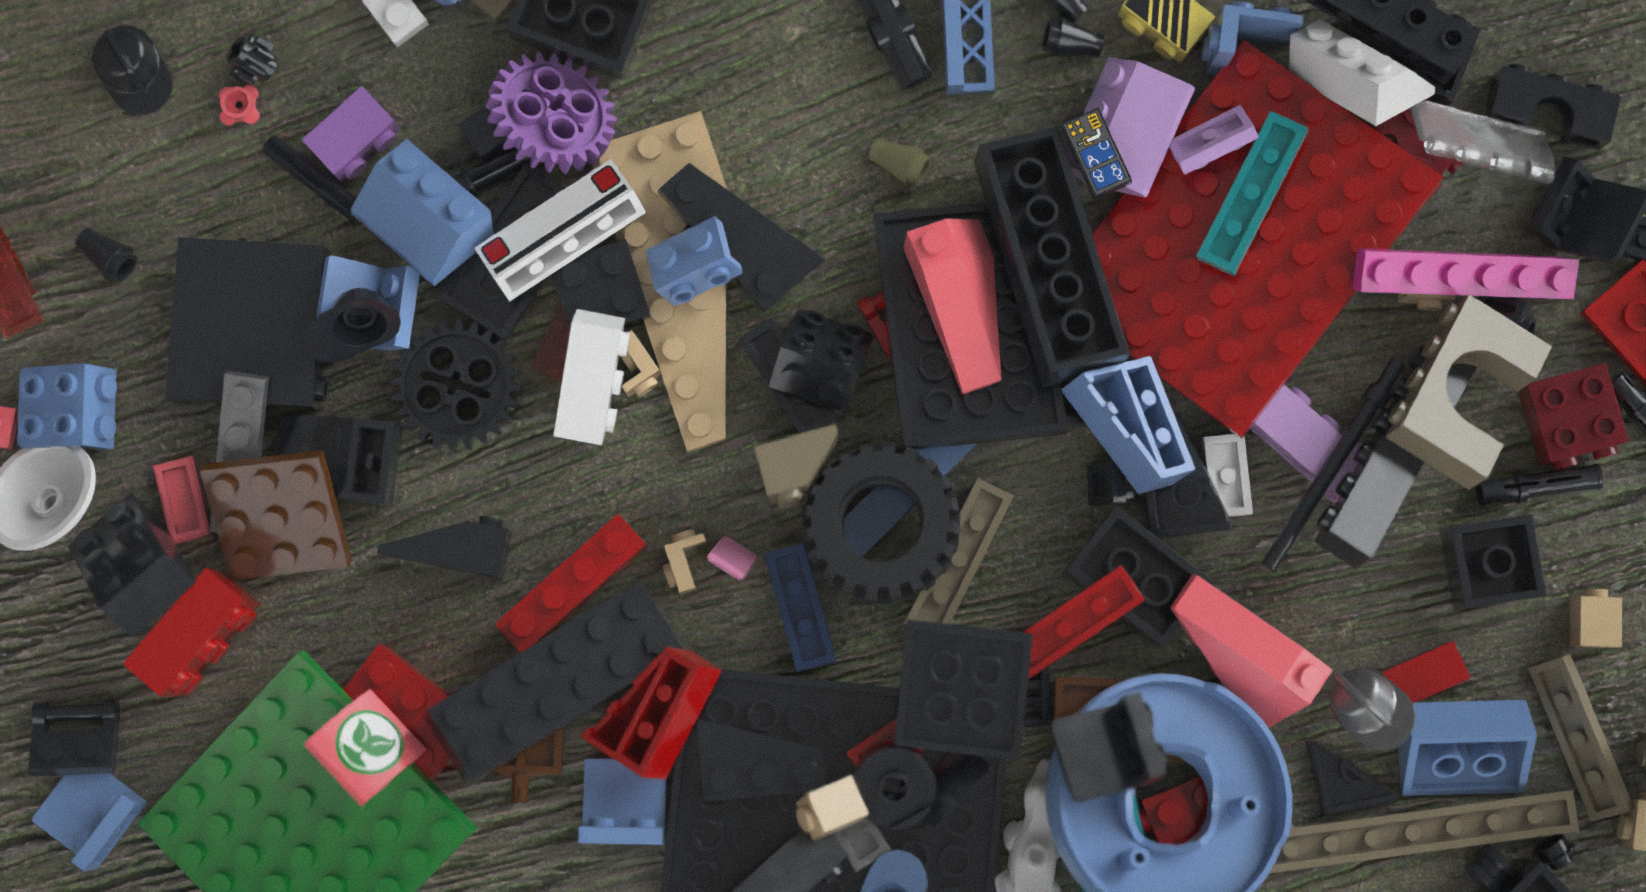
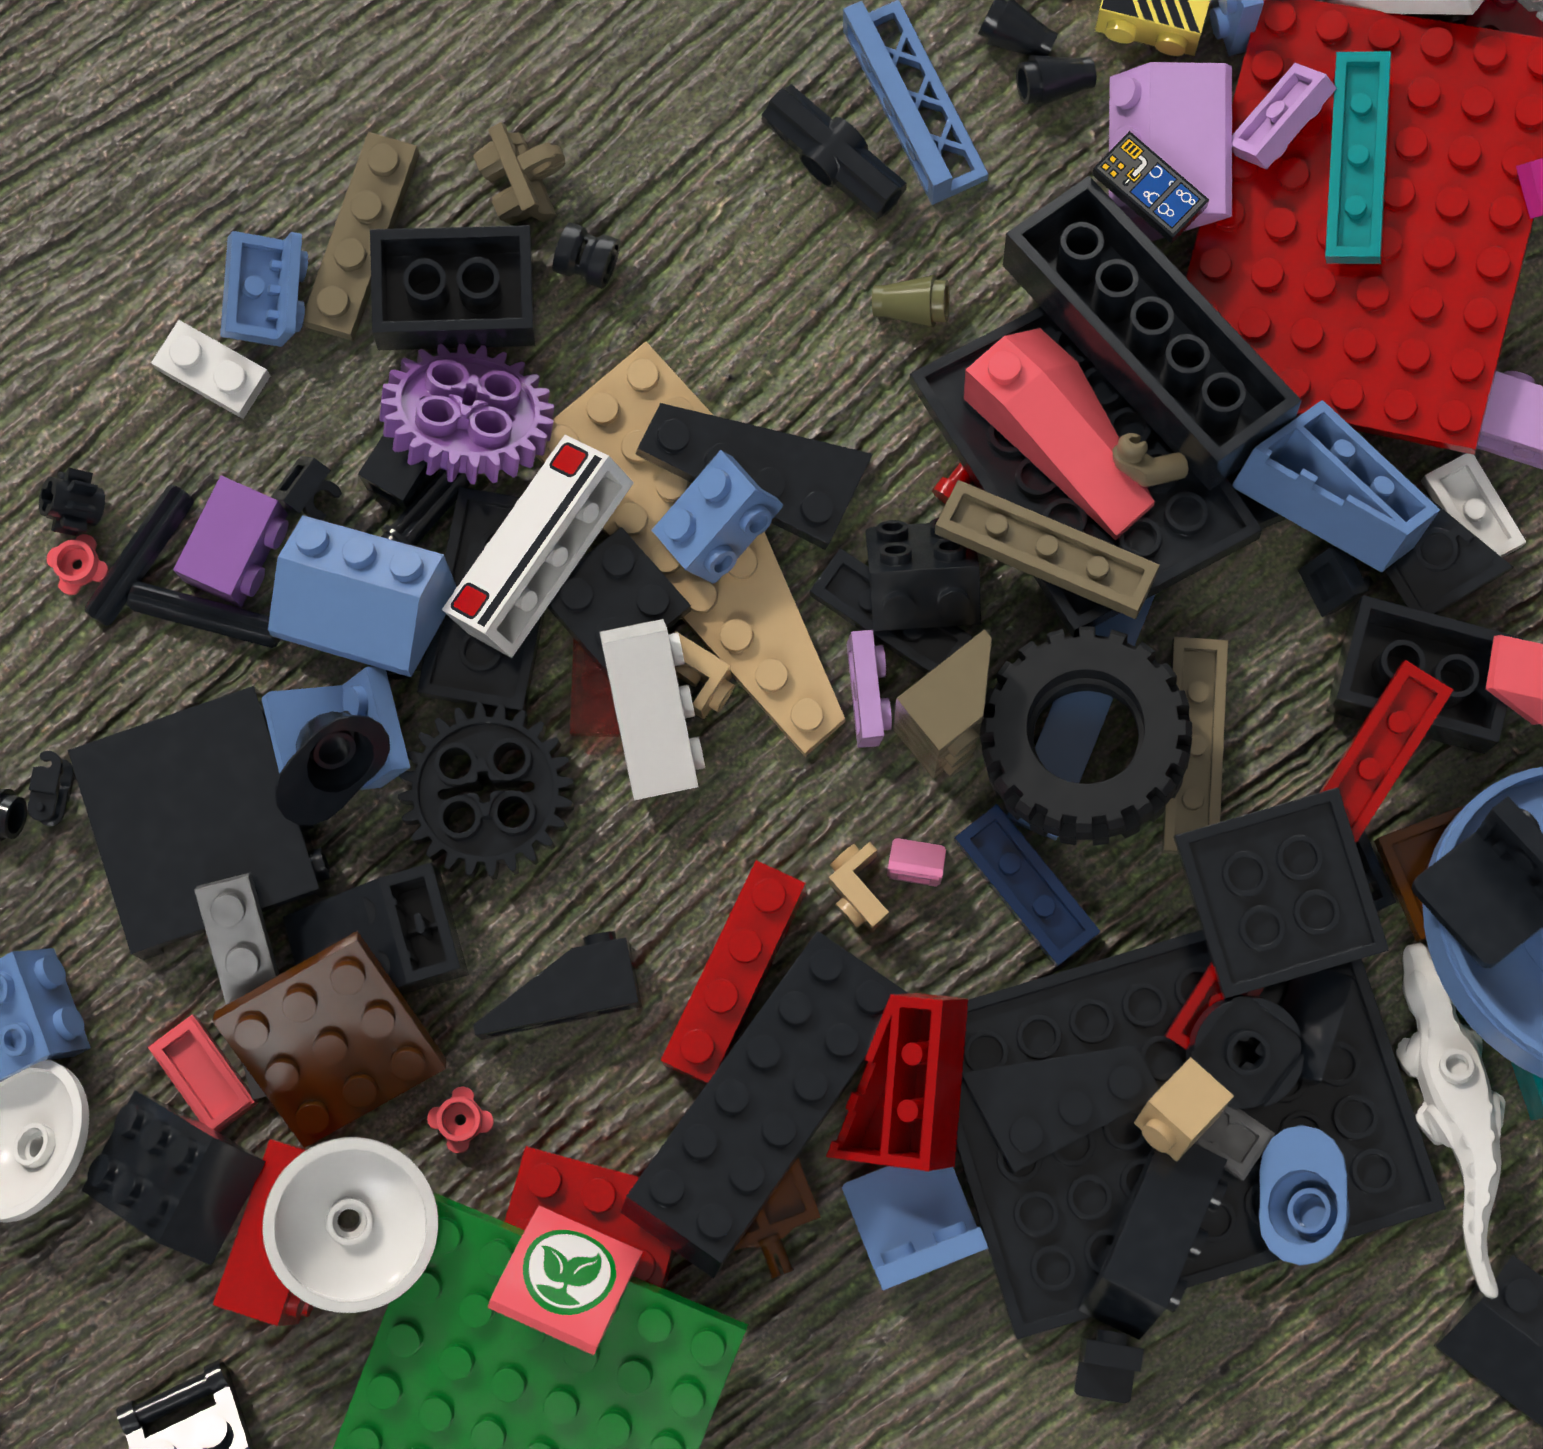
camera: 15 degrees left, 5 degrees down
none -> black piece [28,751,75,826]
none -> black axle [85,484,194,626]
none -> white dish [263,1137,438,1313]
none -> black tile [271,456,342,520]
none -> coral plate [427,1087,494,1153]
none -> black wheel [552,222,621,289]
none -> lavender plate [847,630,892,748]
none -> dark tan plate [935,480,1160,619]
none -> dark tan arm [1113,433,1188,487]

